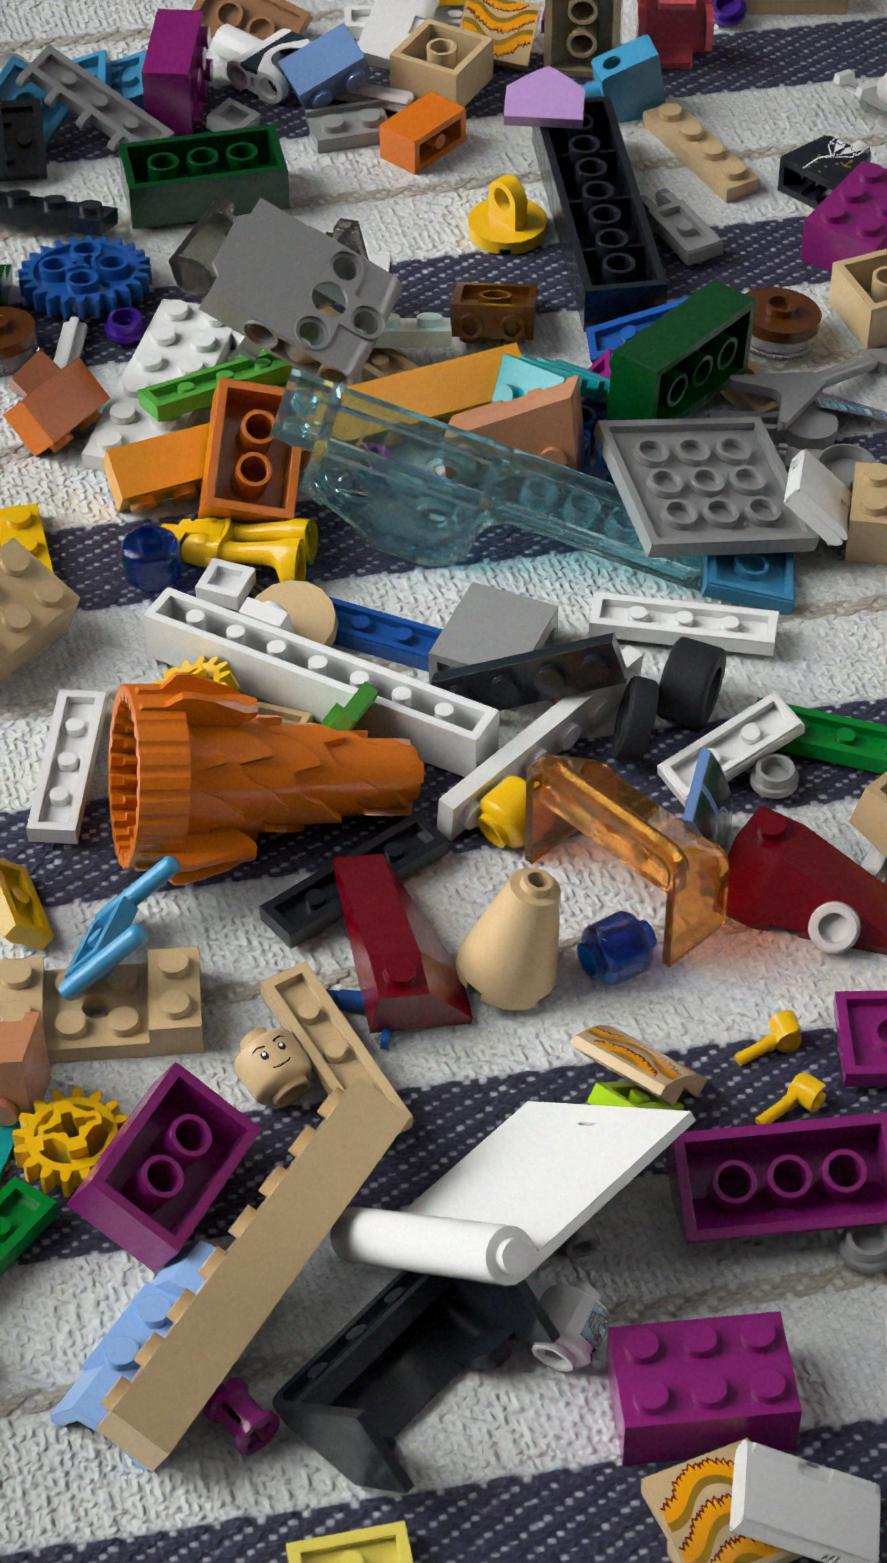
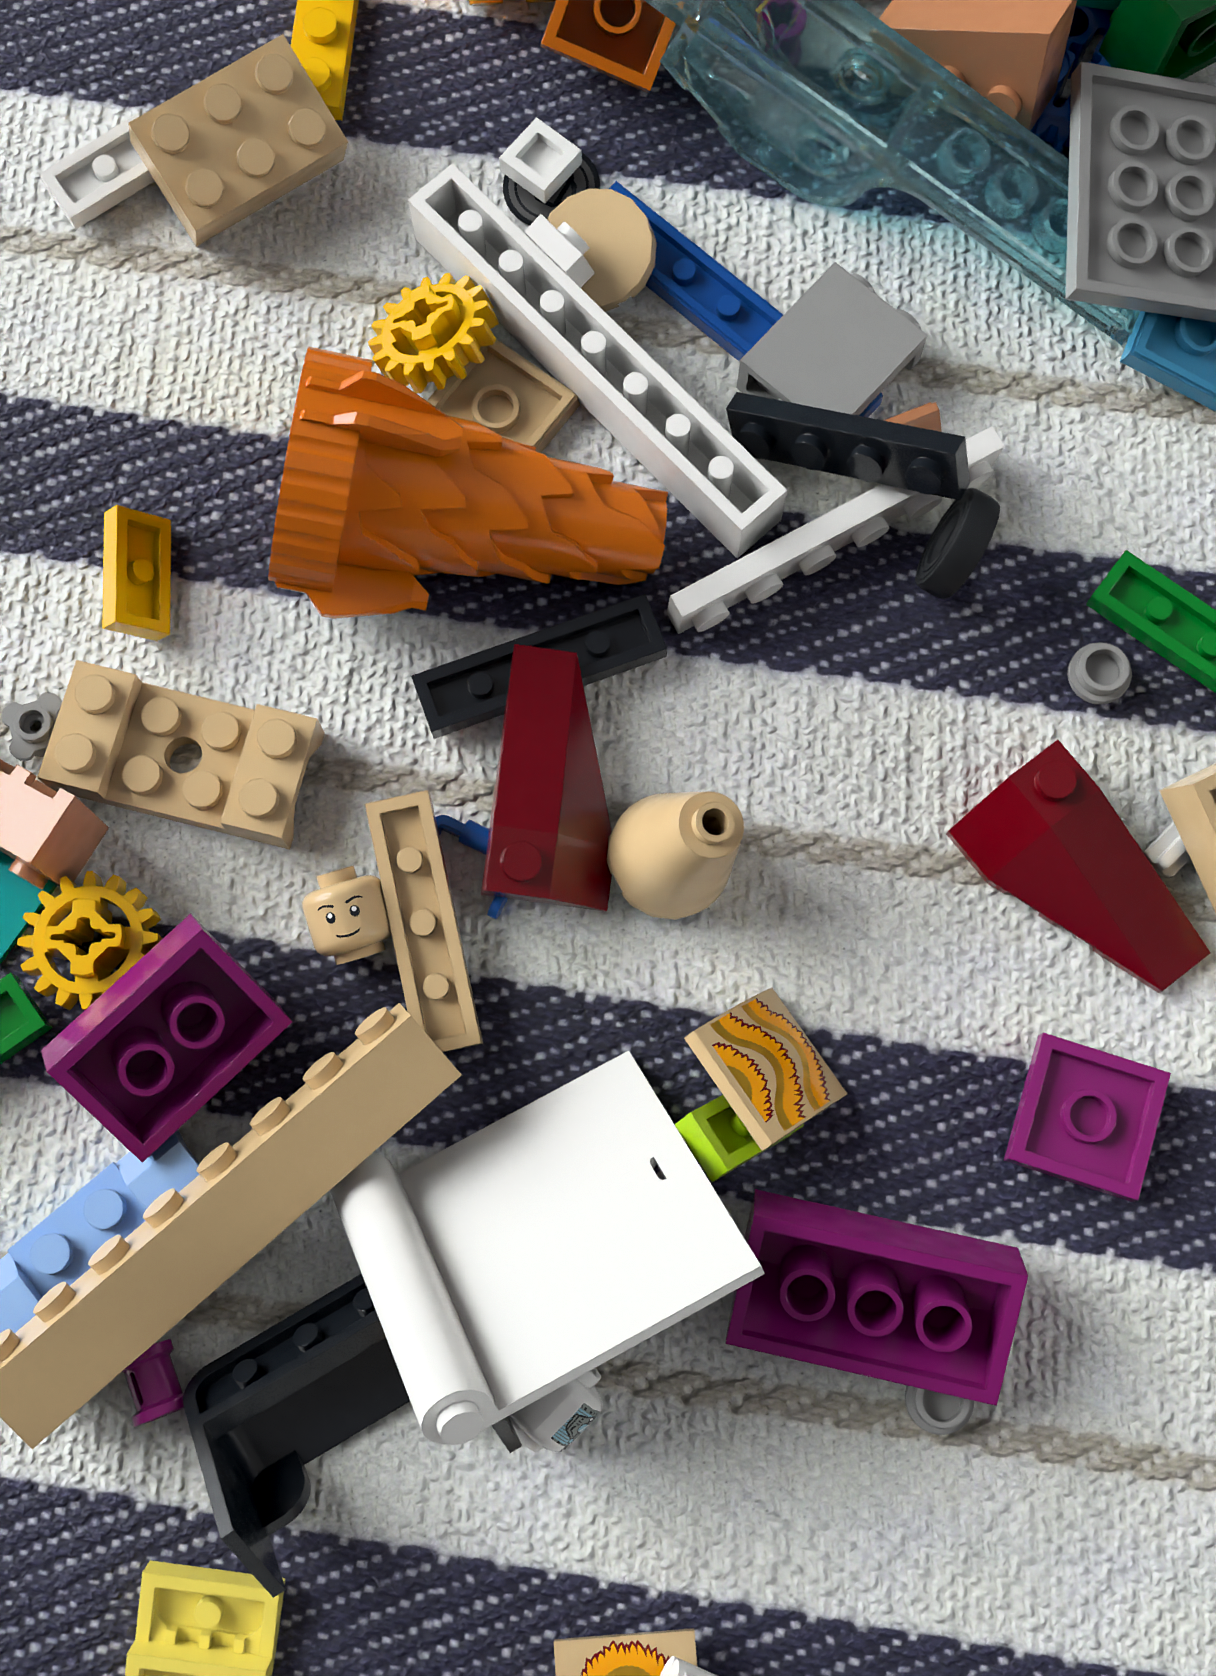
camera: 20 degrees right, 30 degrees up
white plate [26,689,108,844] -> none
dark azure plate [59,855,180,1001] -> none
clear blue head [121,524,181,593] -> none
yellow piece [154,517,318,582] -> none
bright green plate [320,681,379,730] -> none
yellow head [477,775,550,849] -> none
clear orange windscreen [525,755,729,968] -> none
clear blue head [577,910,657,986] -> none
white plate [588,591,779,656] -> none
magenta brick [606,1311,802,1466] -> none
black tyre [656,637,726,730] -> none
white tile [657,691,805,807] -> none
black slope [679,748,733,894] -> none
yellow hand [734,1010,802,1066] -> none
yellow hand [755,1073,826,1125] -> none
white tile [808,901,861,954] -> none

